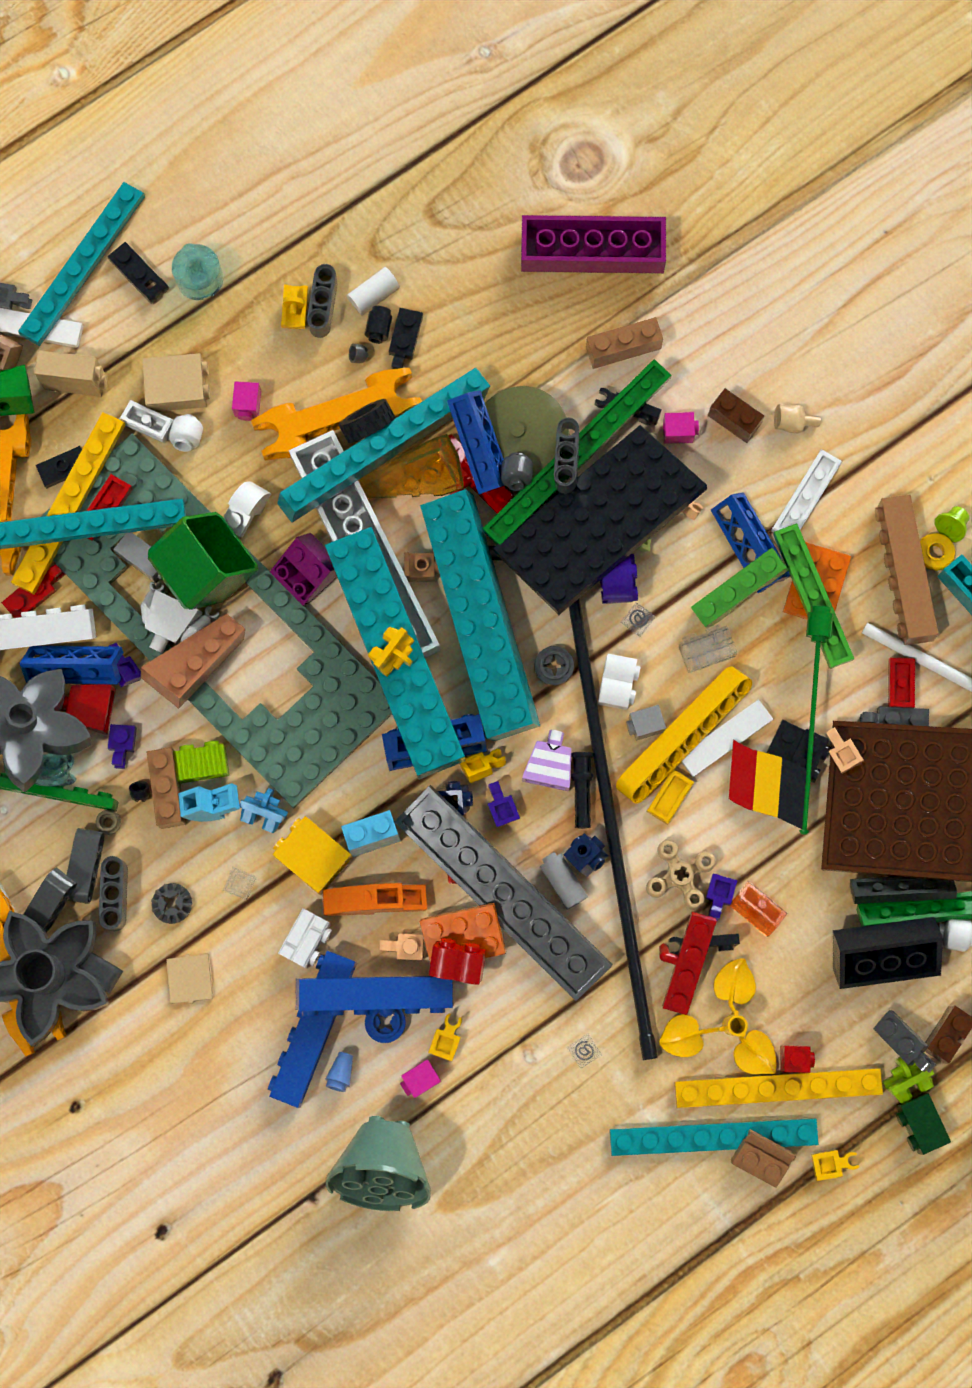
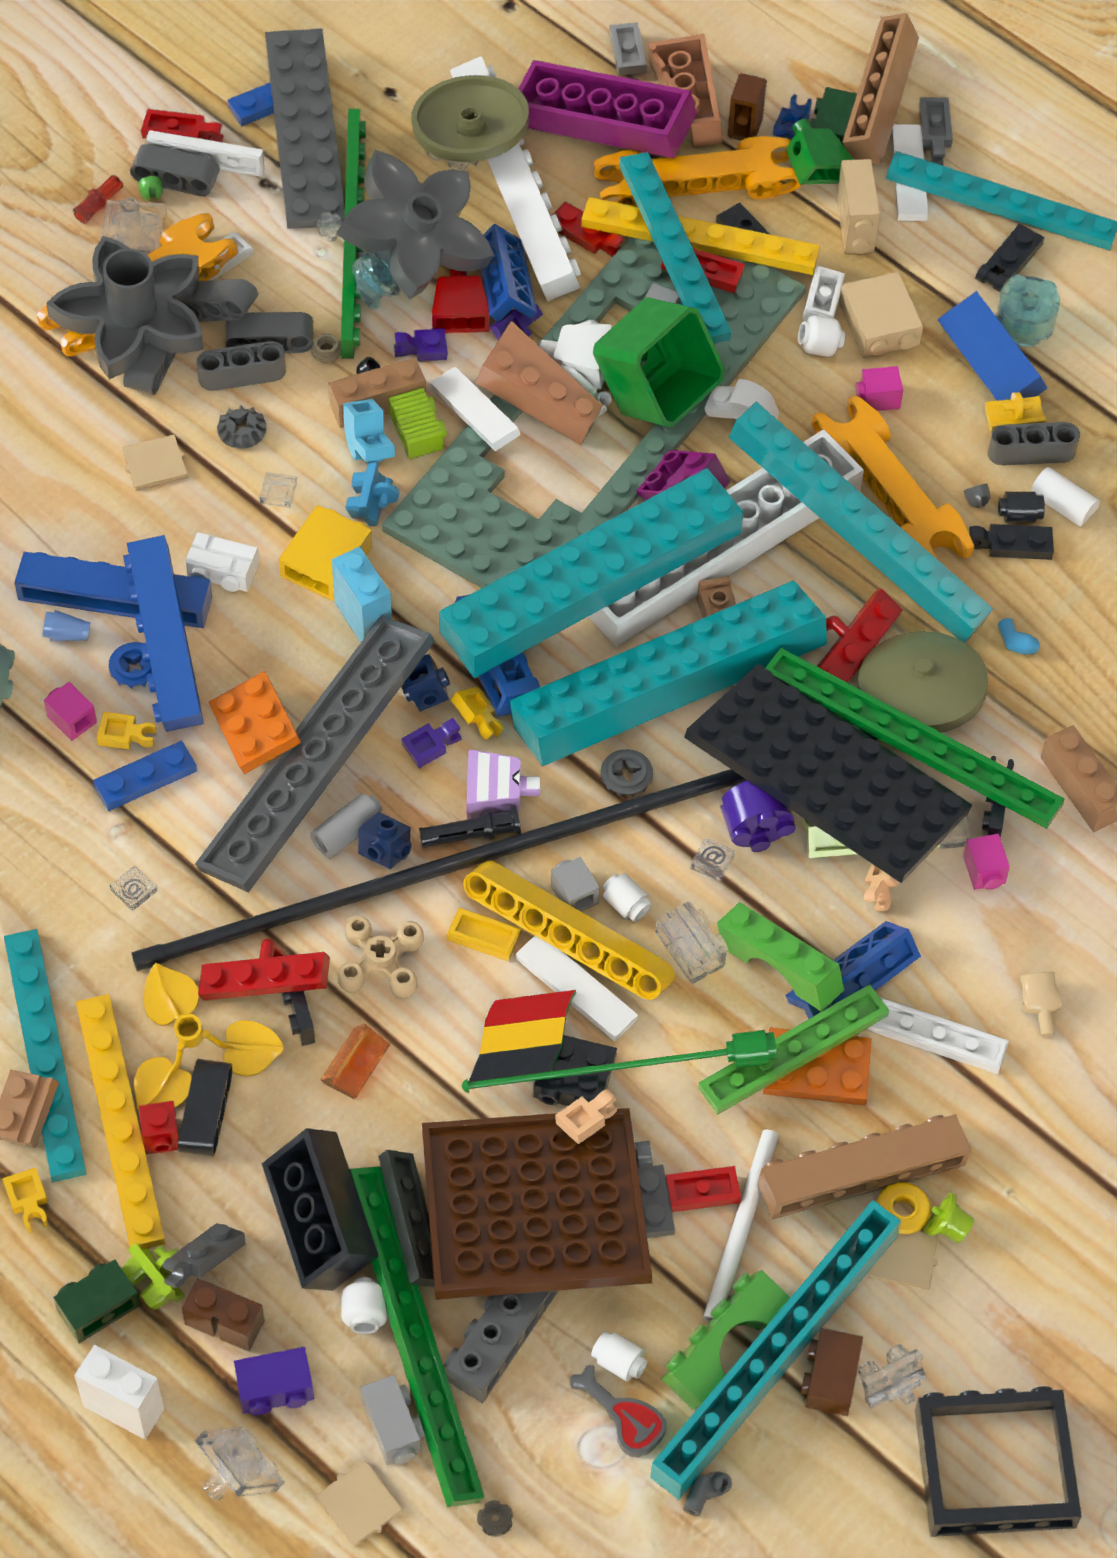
camera: 75 degrees right, 20 degrees down
orange slope [323,883,427,916] -> none
black tyre [339,399,395,443] -> none
clear yellow wedge [358,434,464,499] -> none
yellow hips [368,627,414,677] -> none
light nougat plate [379,934,423,961] -> none
red brick [429,938,486,985] -> none
blue fence [447,390,505,494] -> none
dark grey head [501,452,533,491] -> none
dark grey beam [554,417,580,494] -> none
white brick [597,654,640,710] -> none
dark purple plate [705,873,737,921] -> none
reddish brown brick [708,388,764,443] -> none
none -> blue plate [93,740,197,811]
none -> black beam [178,1058,233,1157]
none -> white tile [430,367,520,451]
none -> white brick [603,874,652,923]
none -> blue brick [937,291,1048,401]
none -> dark azure arm [998,618,1040,655]

